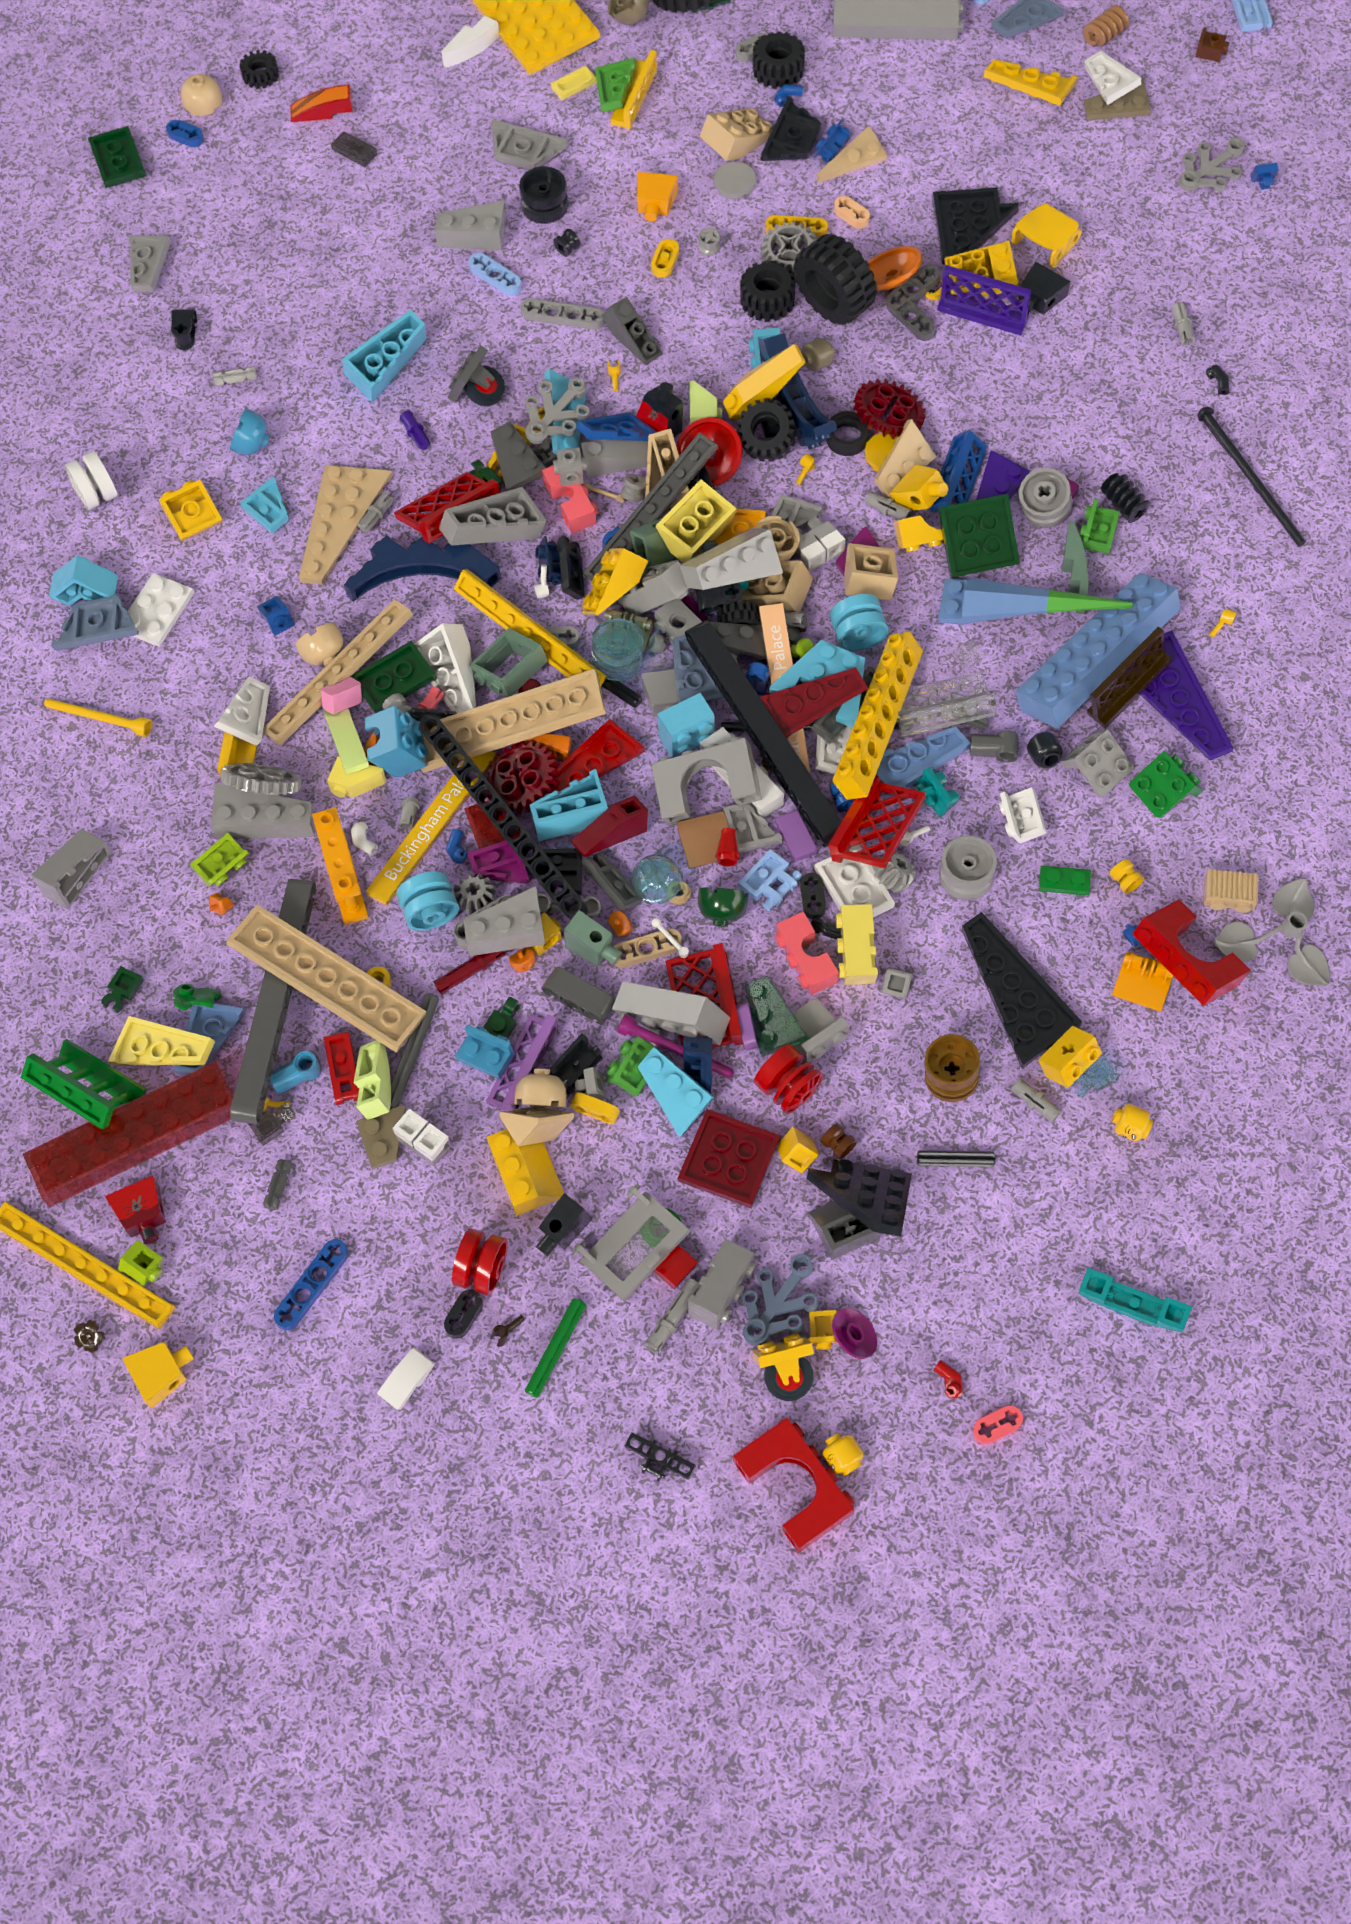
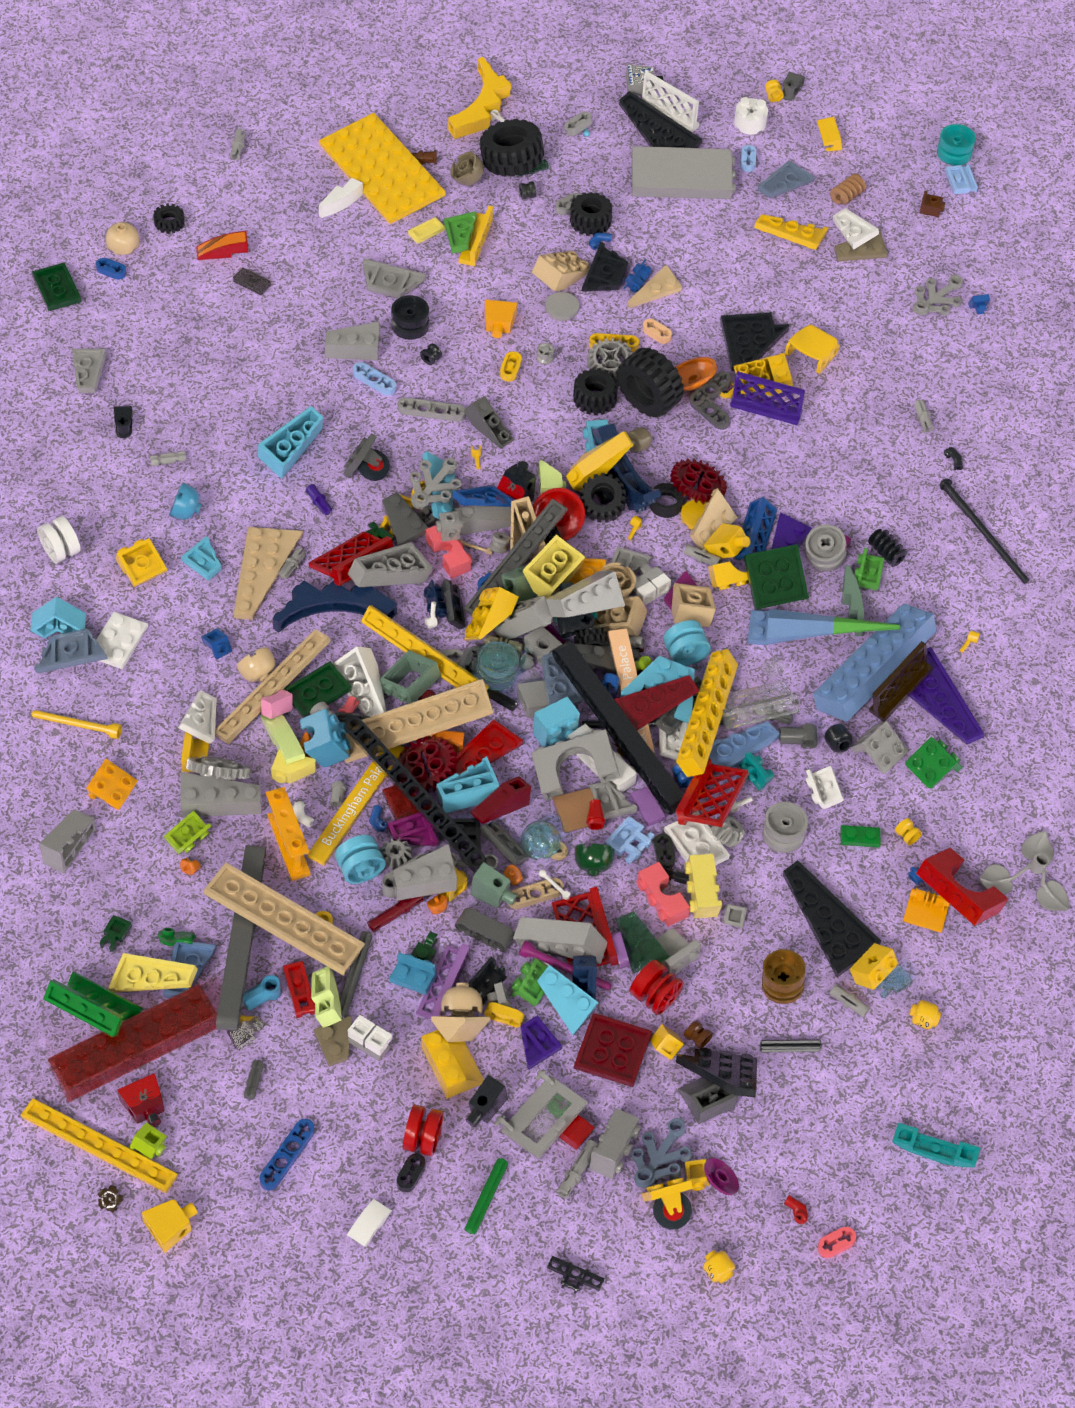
camera: 10 degrees left, 10 degrees down
dark brown hand [490,1315,525,1347] -> none
red arch [733,1418,855,1554] -> none
black torso [1018,262,1071,314] -> none
tan brick [1203,869,1259,913] -> none
none -> light orange hinge [86,759,138,810]
none -> dark grey beam [458,646,482,675]
none -> pearl dark grey wheel [519,181,536,200]
none -> dark purple wing [520,1015,562,1070]

